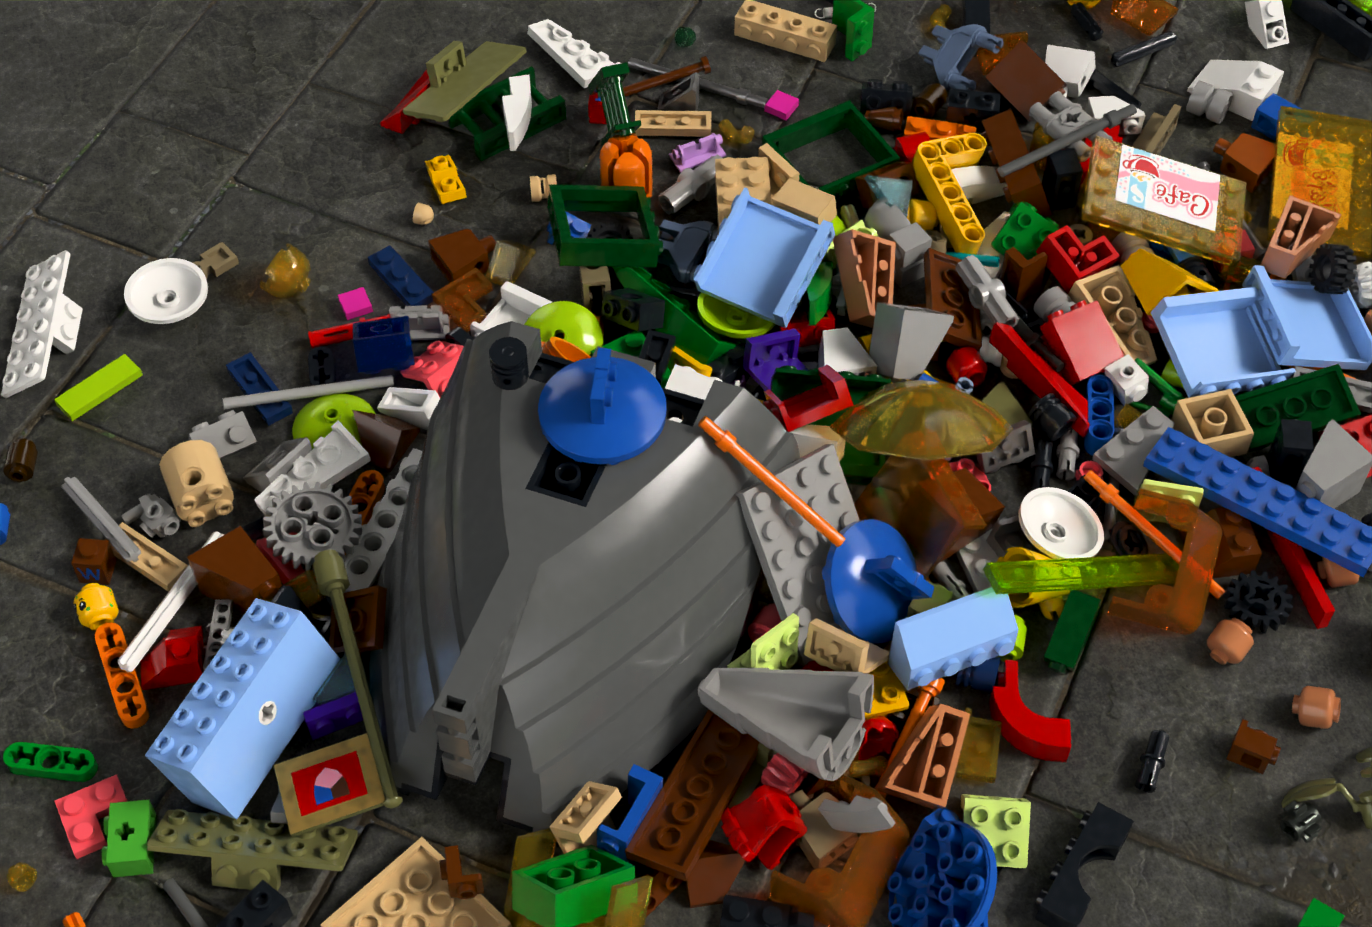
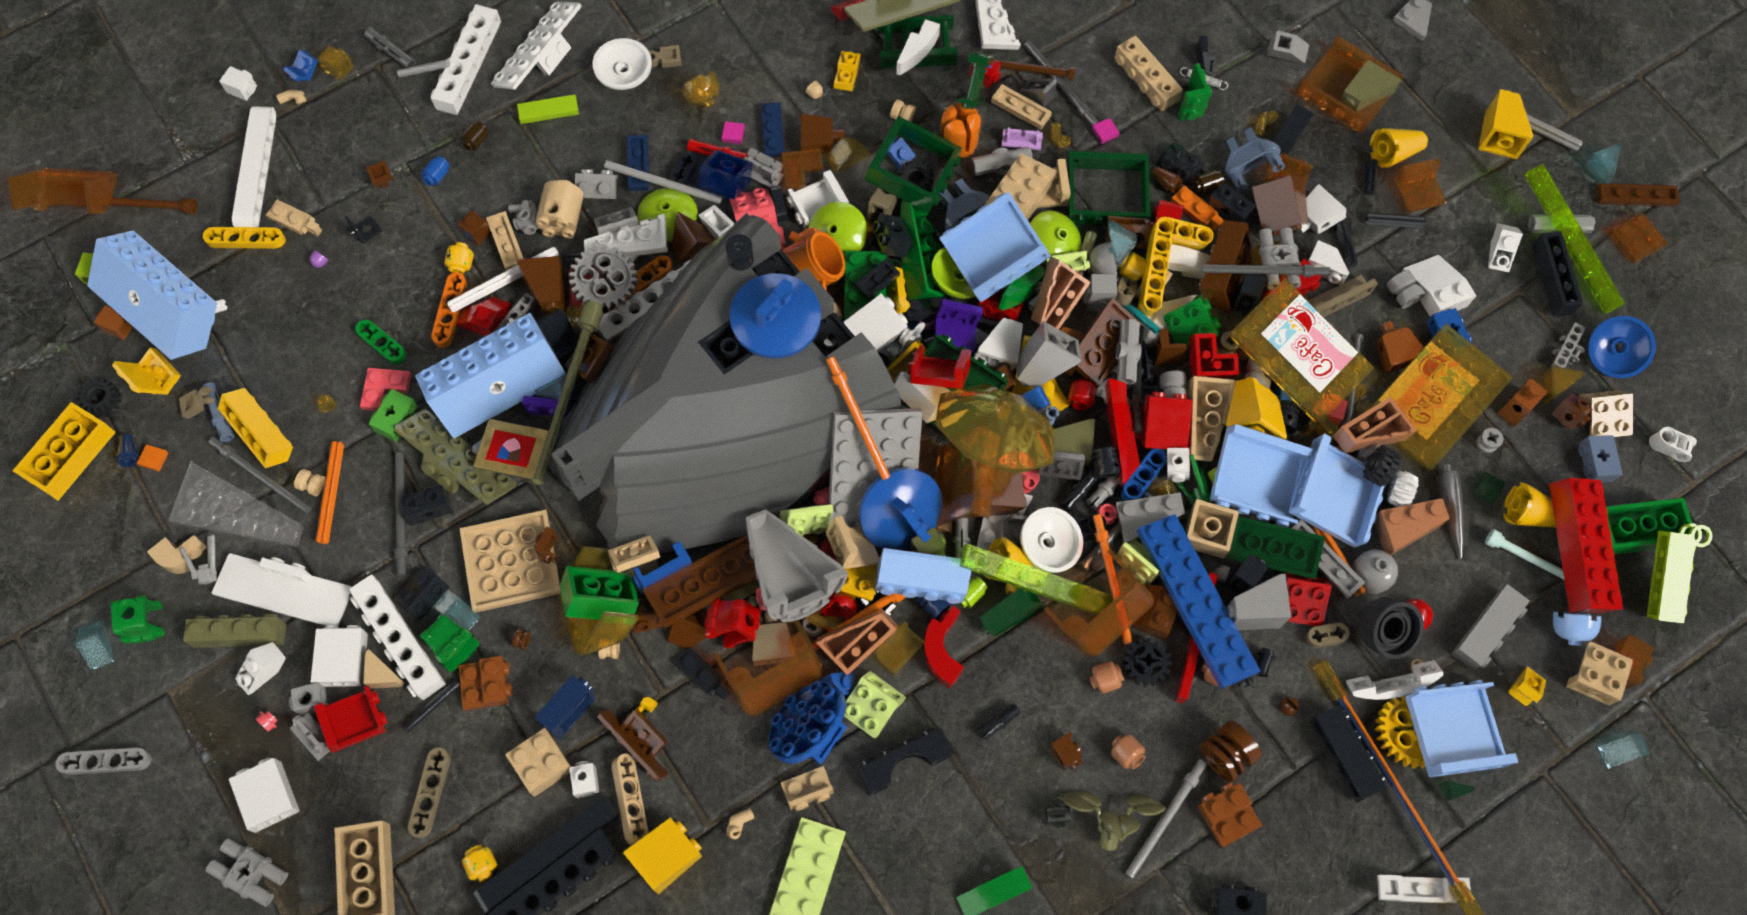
camera: 30 degrees right, 15 degrees up
light grey axle [62,477,141,562] -> none
clear green hinge [675,27,696,47] -> none
tan brick [772,178,837,225] -> none
light grey slope [818,795,896,833] -> none
black gear [1107,521,1148,567] -> none

